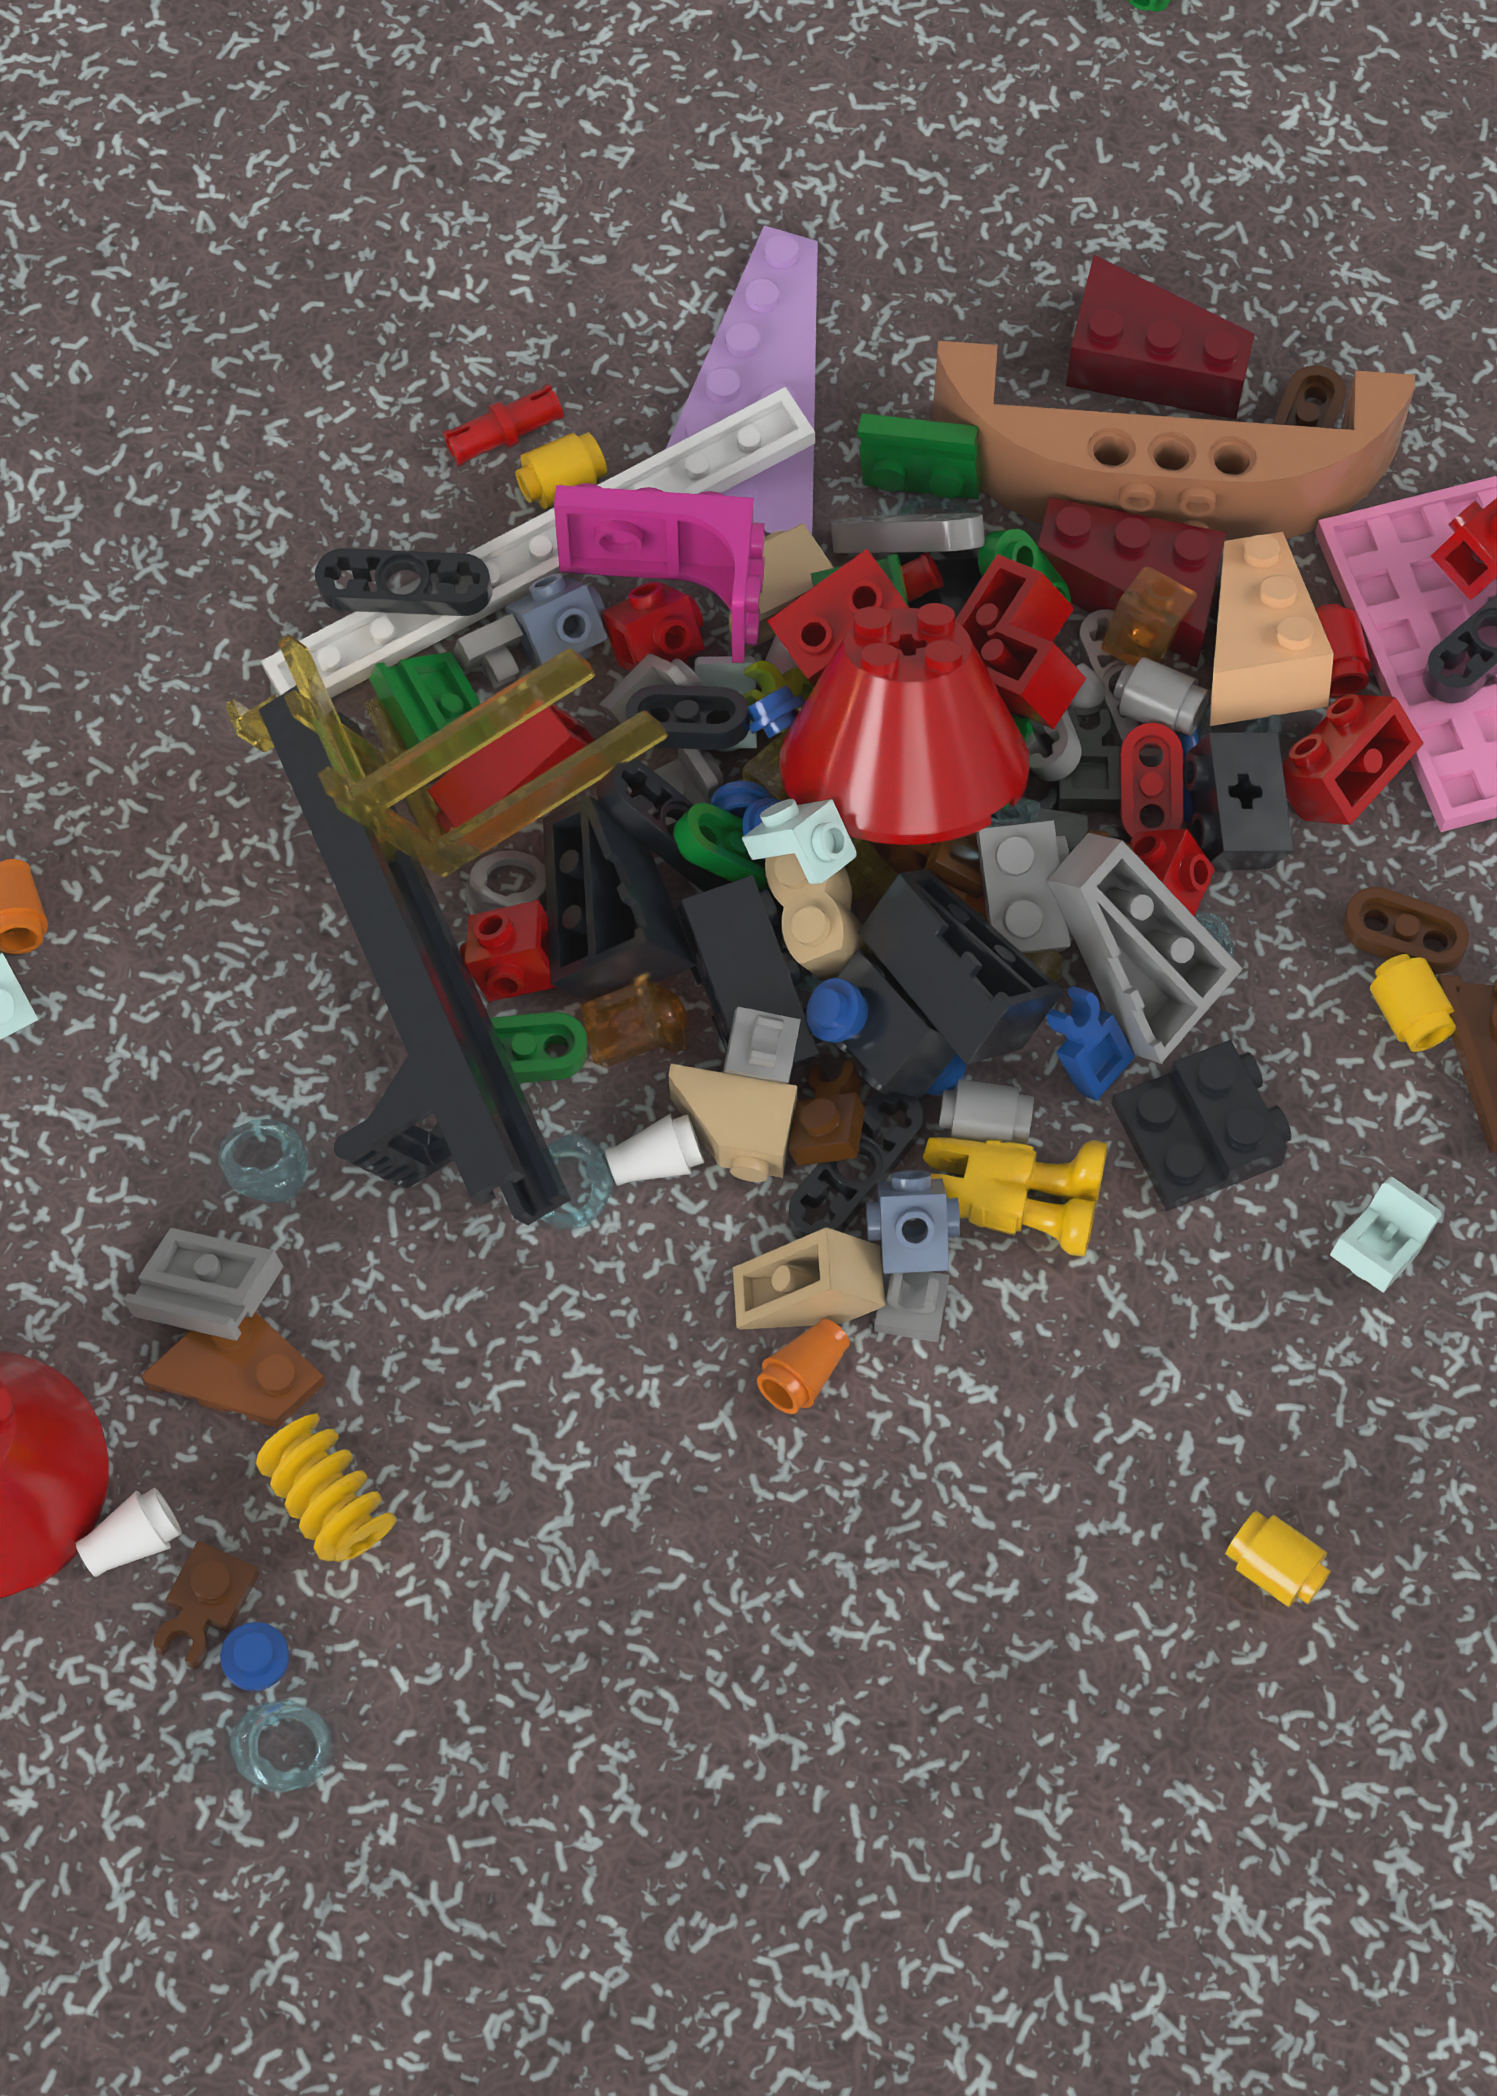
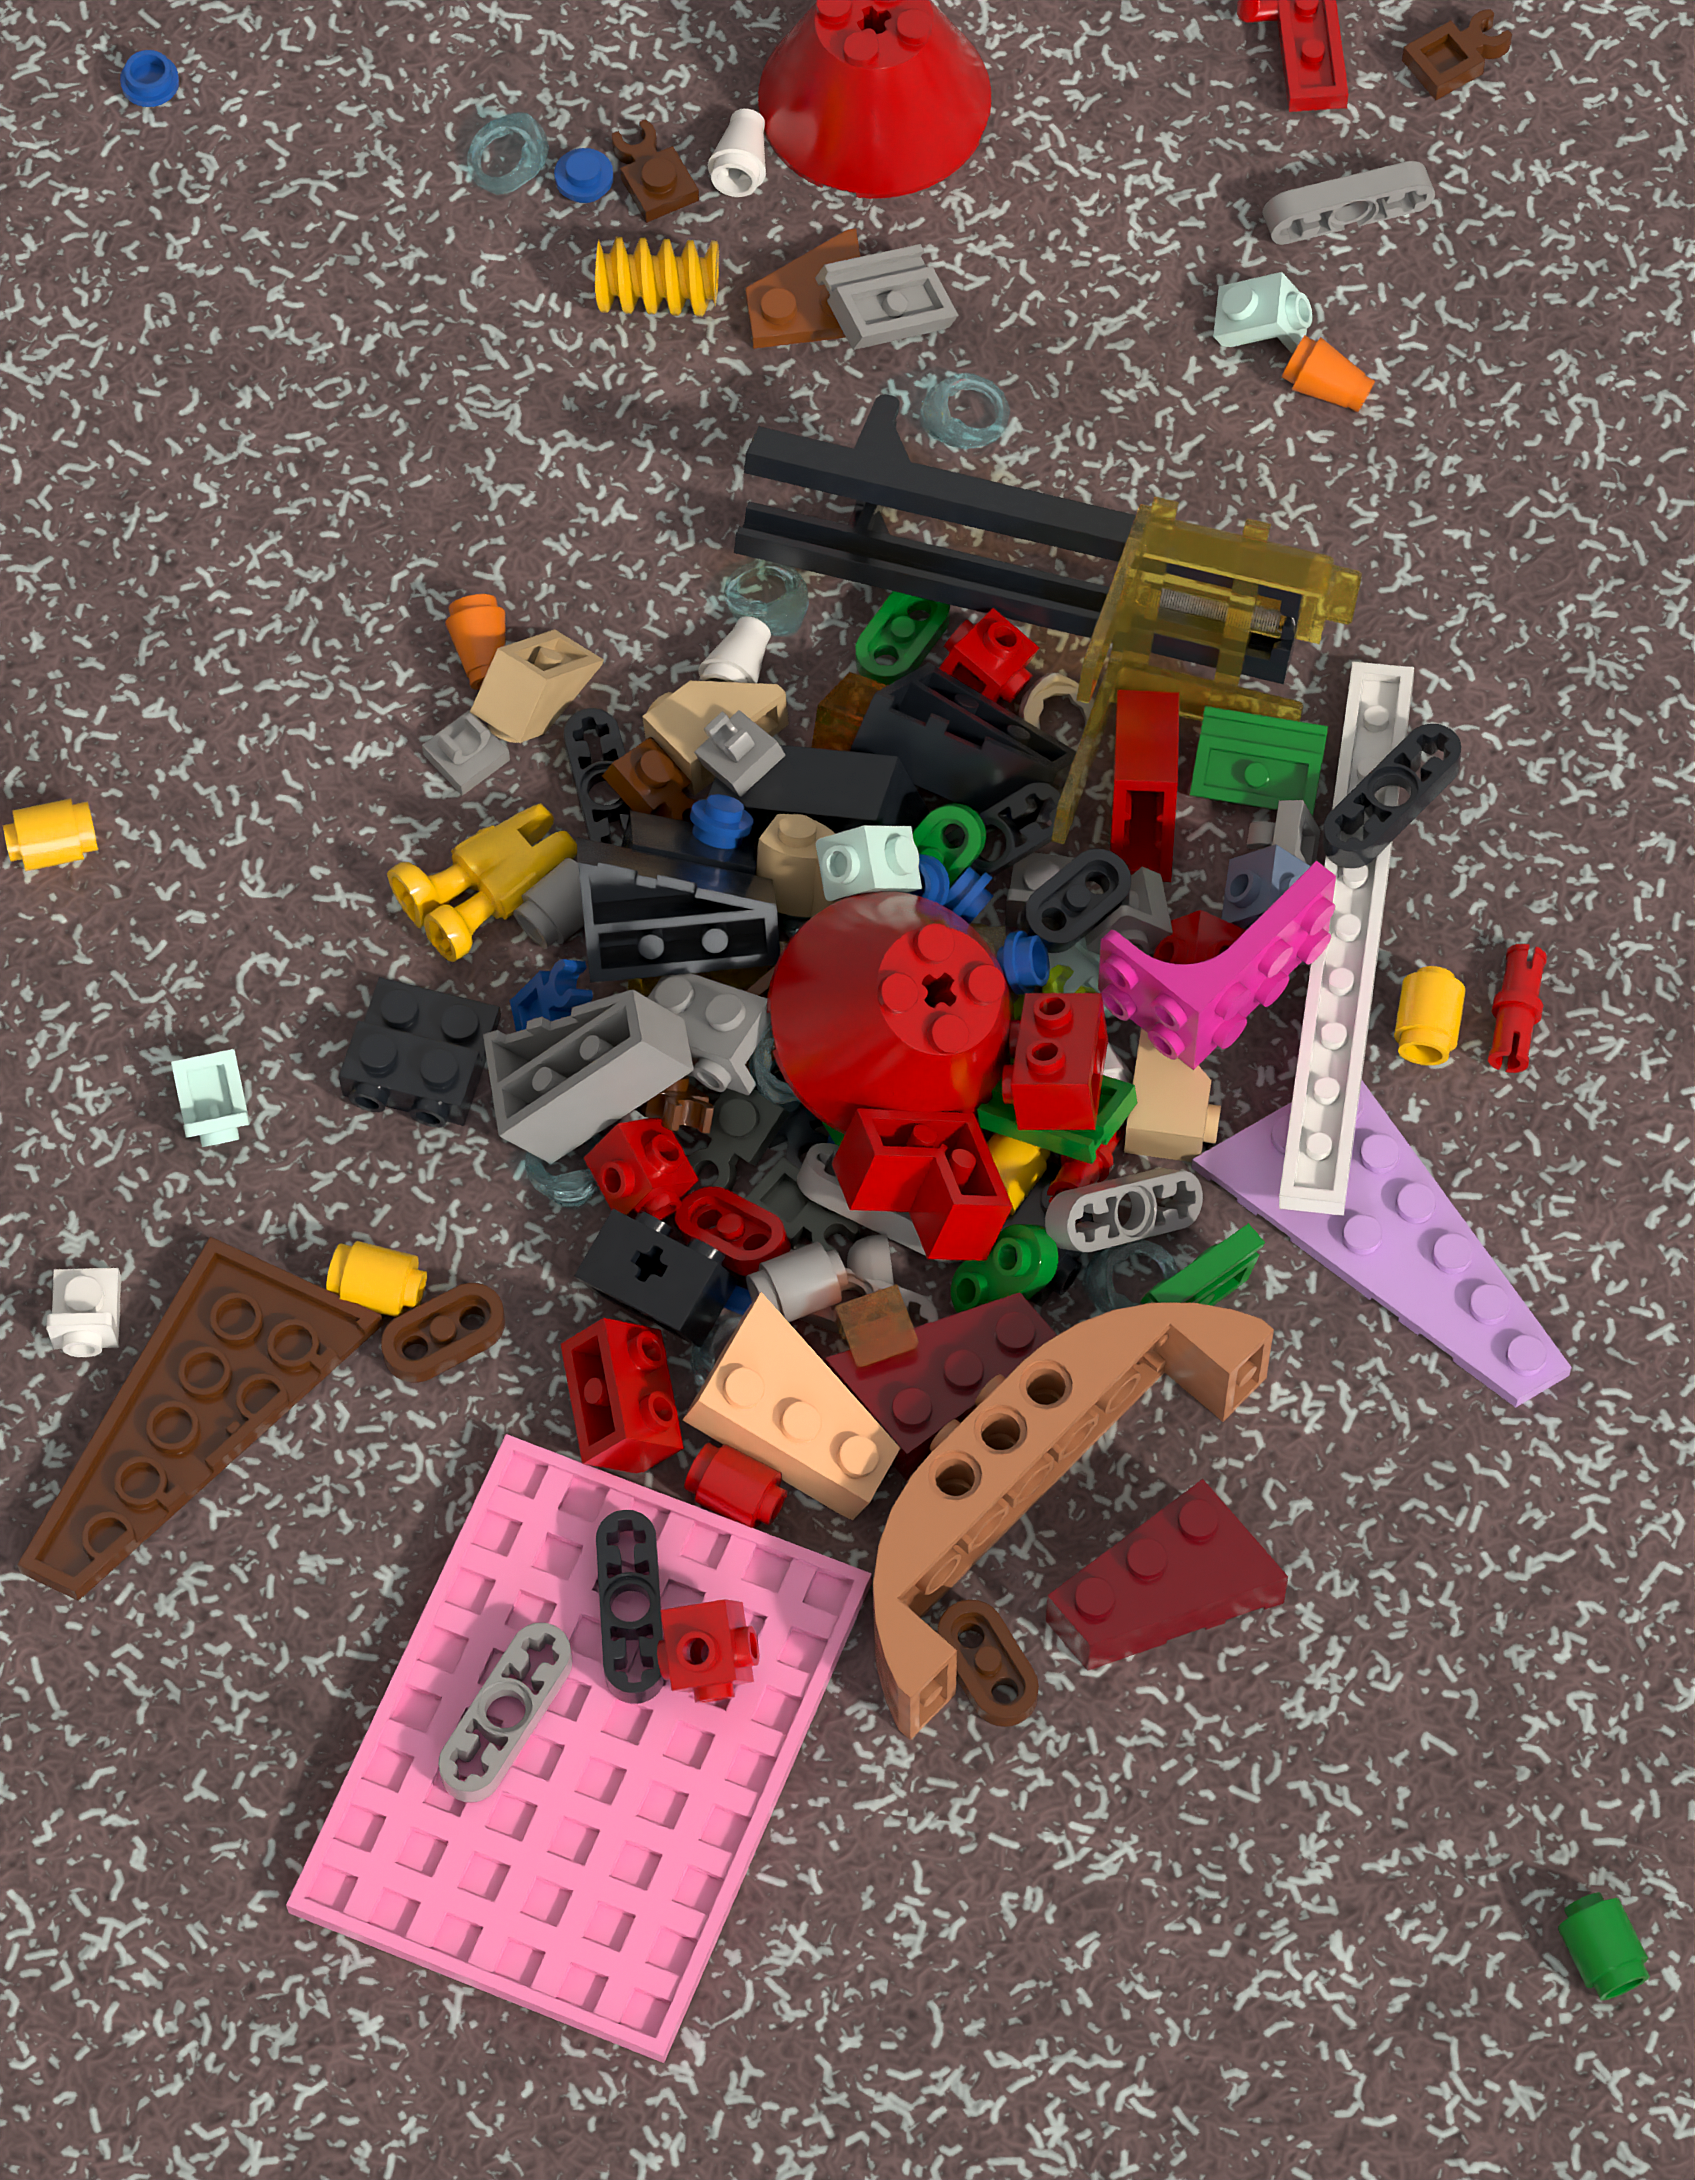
camera: 130 degrees right, 0 degrees up
sand blue brick [866,1170,960,1274] -> none

